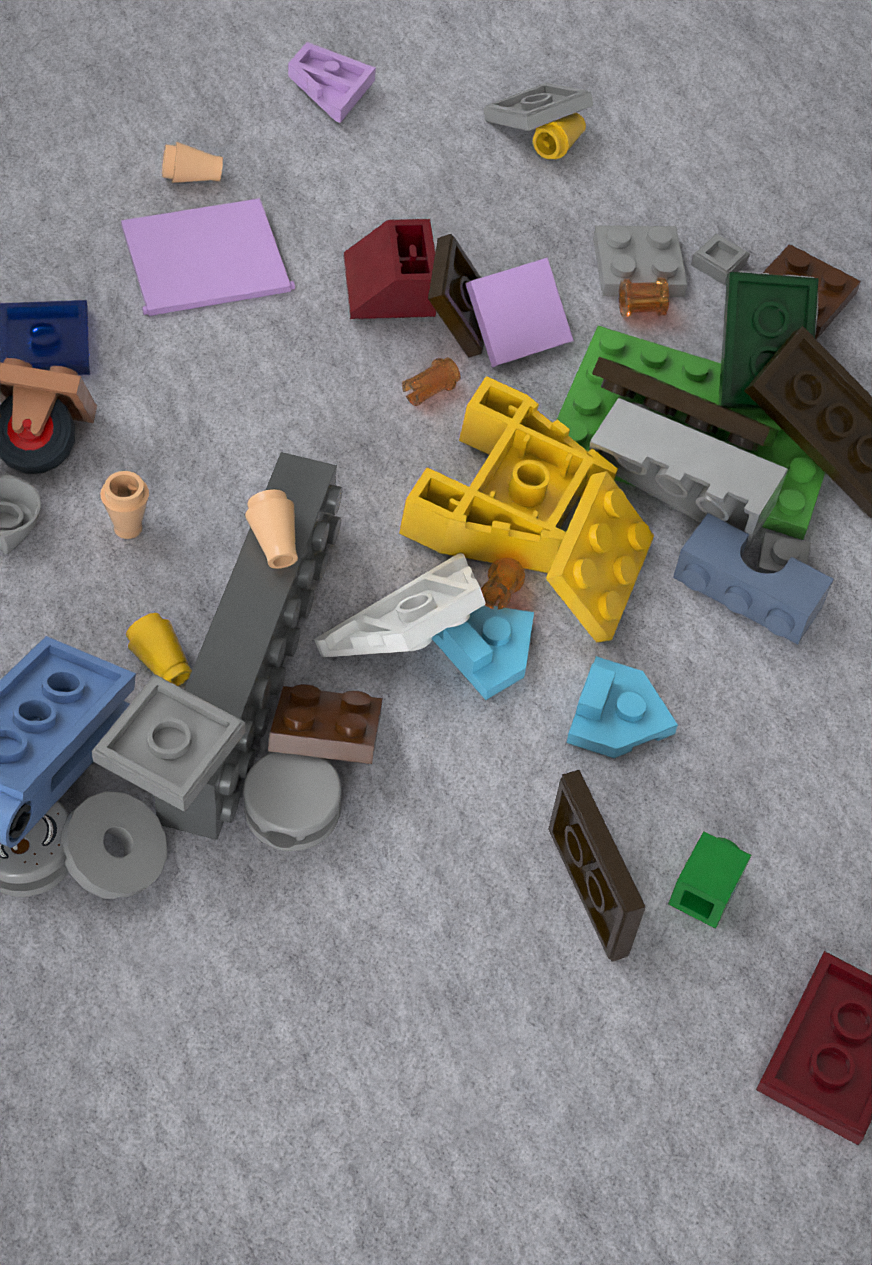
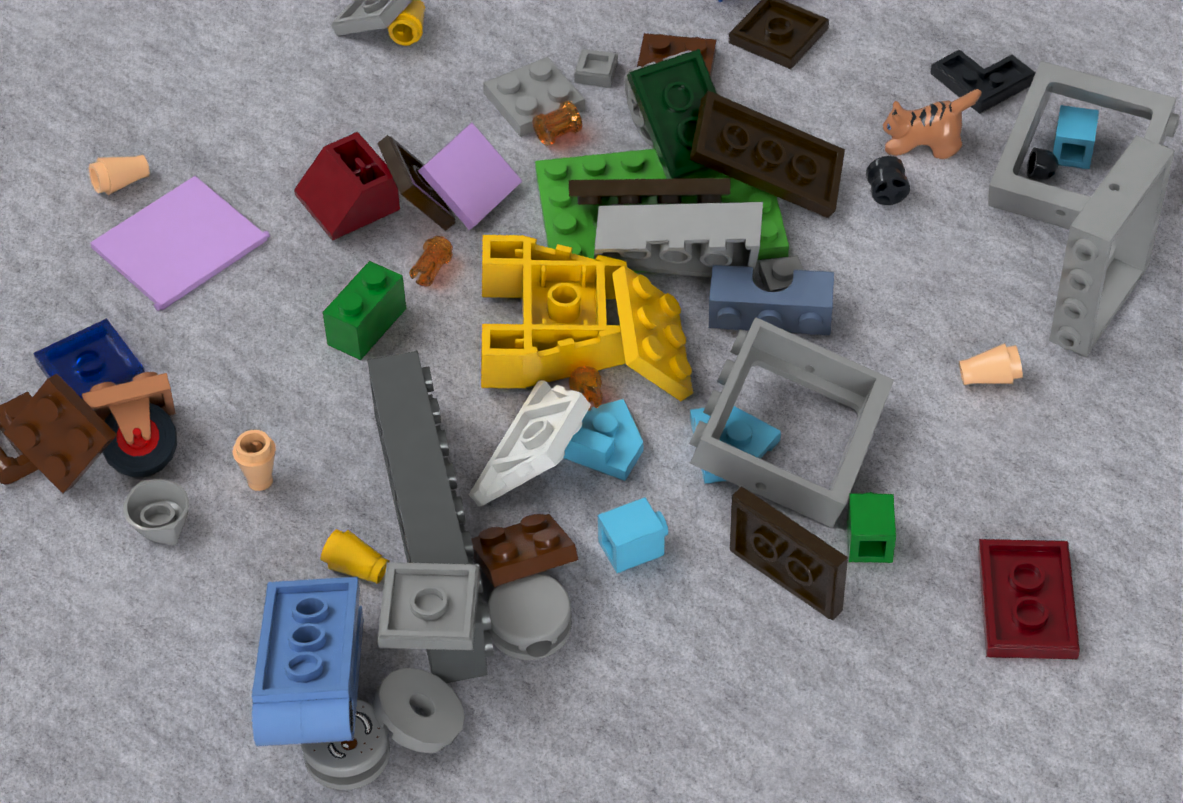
camera: 20 degrees left, 5 degrees down
light nougat cone [245,489,298,569] -> none
lavender wing [288,42,376,123] -> none
none -> green brick [322,261,407,360]
none -> medium azure brick [598,497,669,573]
none -> light grey piece [689,317,894,528]

